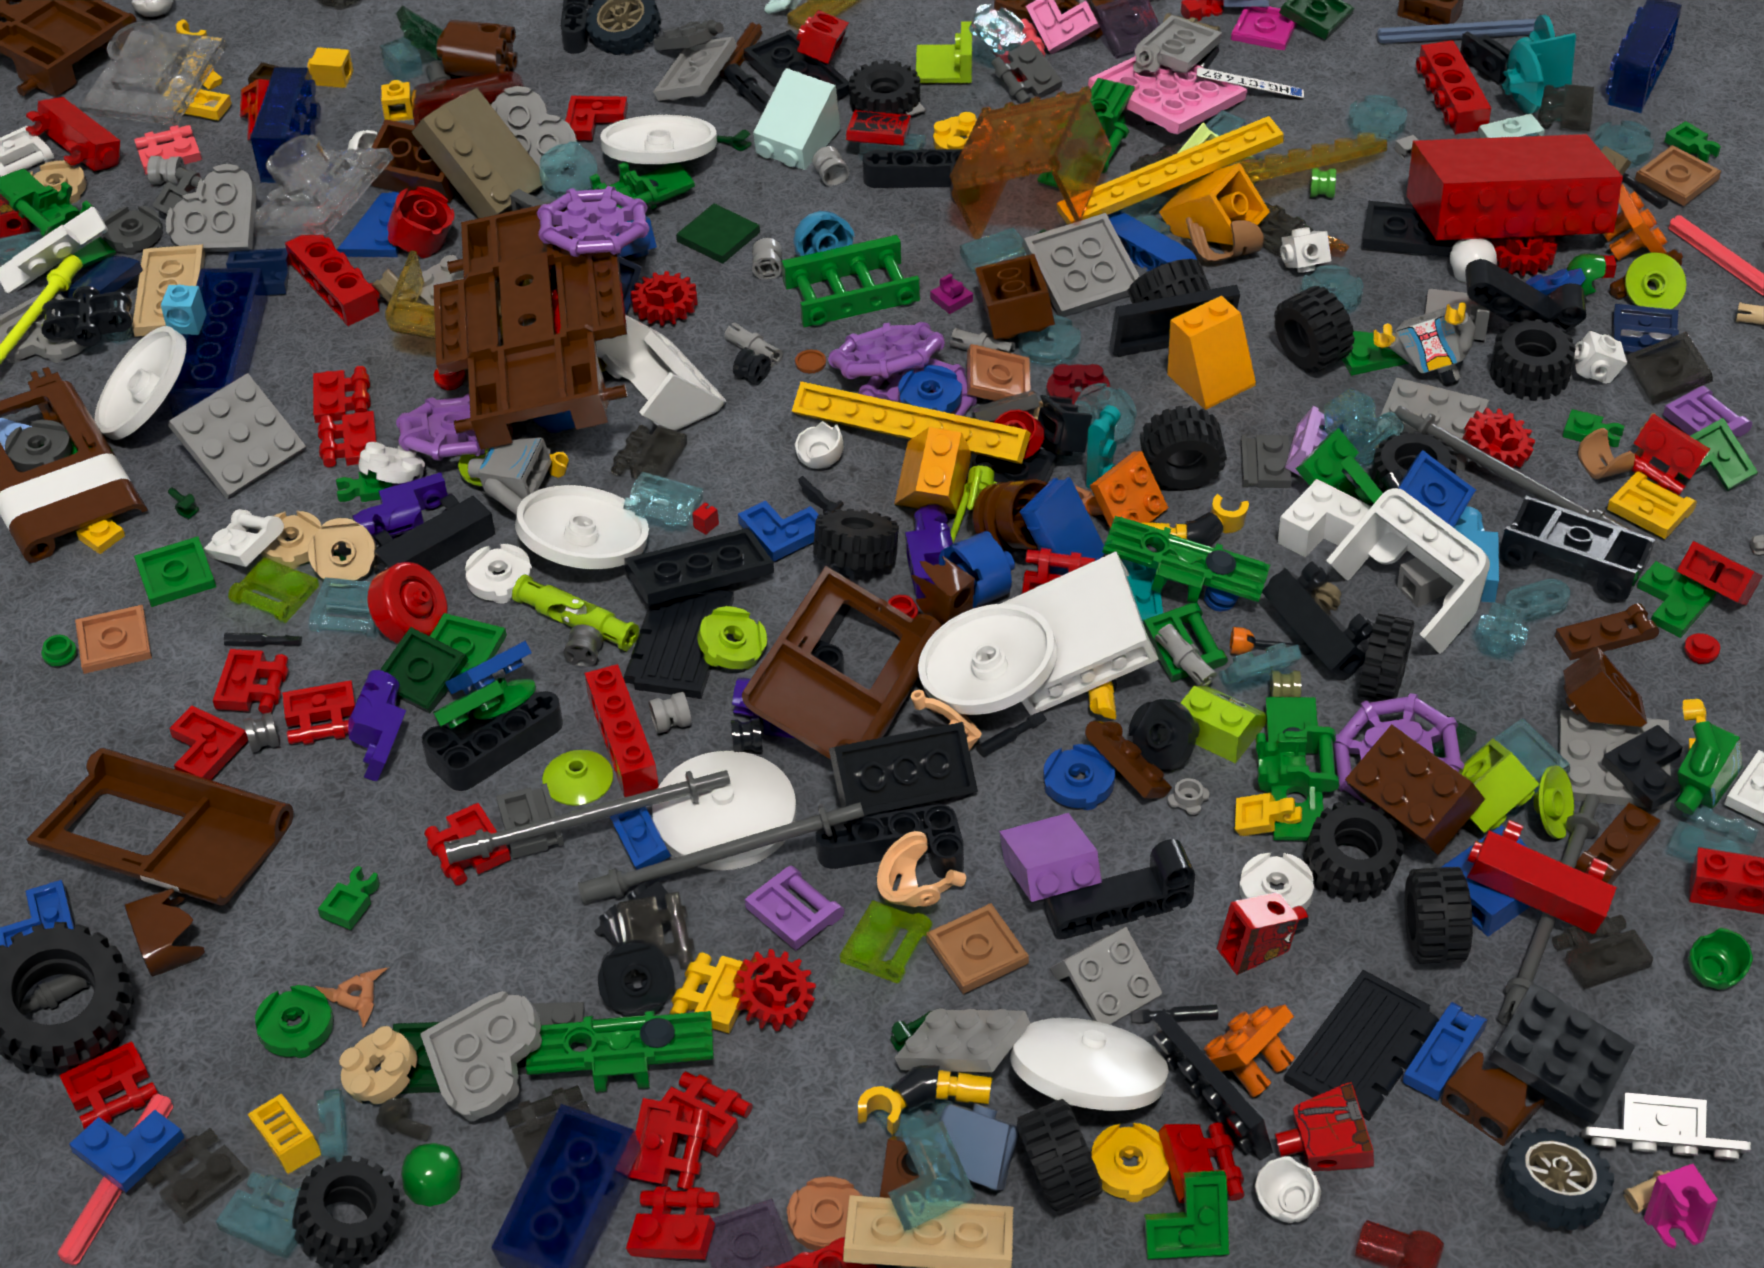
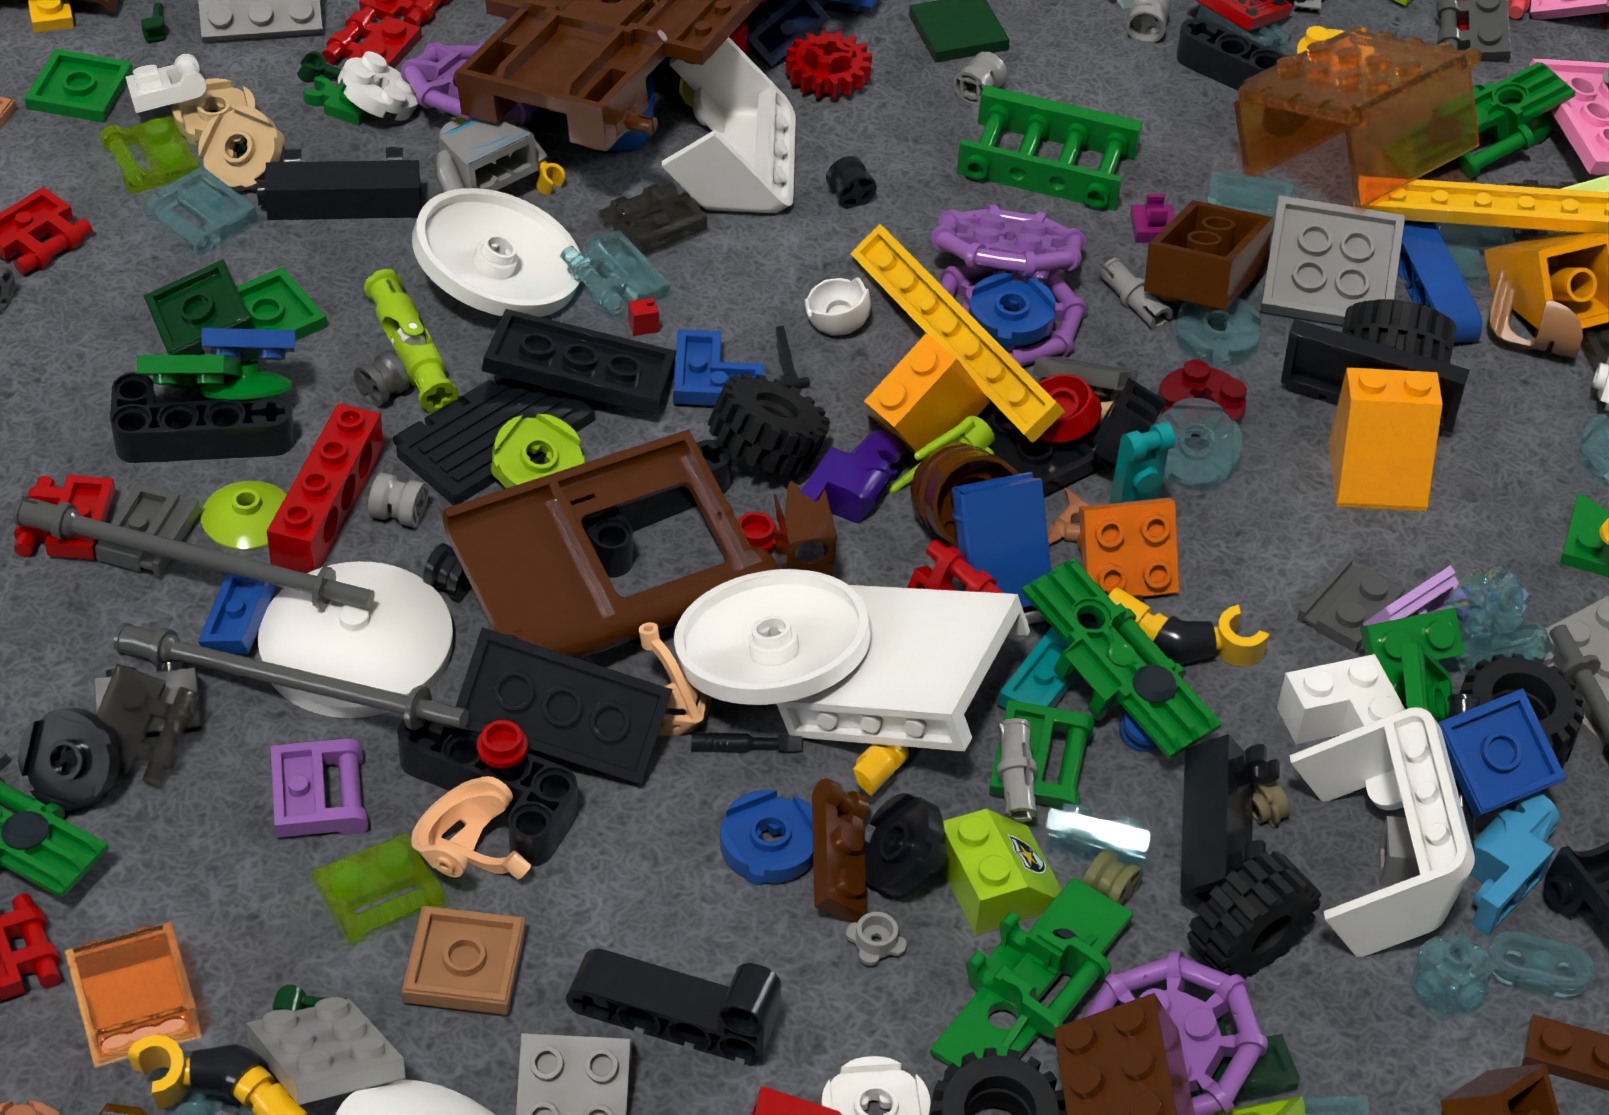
camera: 30 degrees right, 0 degrees up
black piece [224,632,302,647] -> none
red plate [282,680,356,745] -> none
dark purple plate [348,670,406,781] -> none
dark purple plate [352,472,447,544] -> none
red wheel [367,562,448,644] -> none
white plate [465,544,533,603] -> none
yellow plate [669,952,757,1034] -> none
light grey pin [725,323,783,368] -> none
red gear [732,949,816,1031] -> none
dark azure cylinder [793,211,855,257] -> none
dark orange piece [795,349,826,373] -> none
blue brick [939,531,1015,608] -> none
nougat tile [967,344,1031,401] -> none
medium lavender brick [999,813,1102,902] -> none
black tyre [1140,406,1227,491] -> none
orange hinge [1230,627,1313,655] -> none
yellow plate [1235,793,1302,836] -> none
black tyre [1274,286,1355,373] -> none
none -> clear orange piece [65,922,201,1068]
none -> dark green hand [297,51,342,83]
none -> red plate [477,720,528,768]

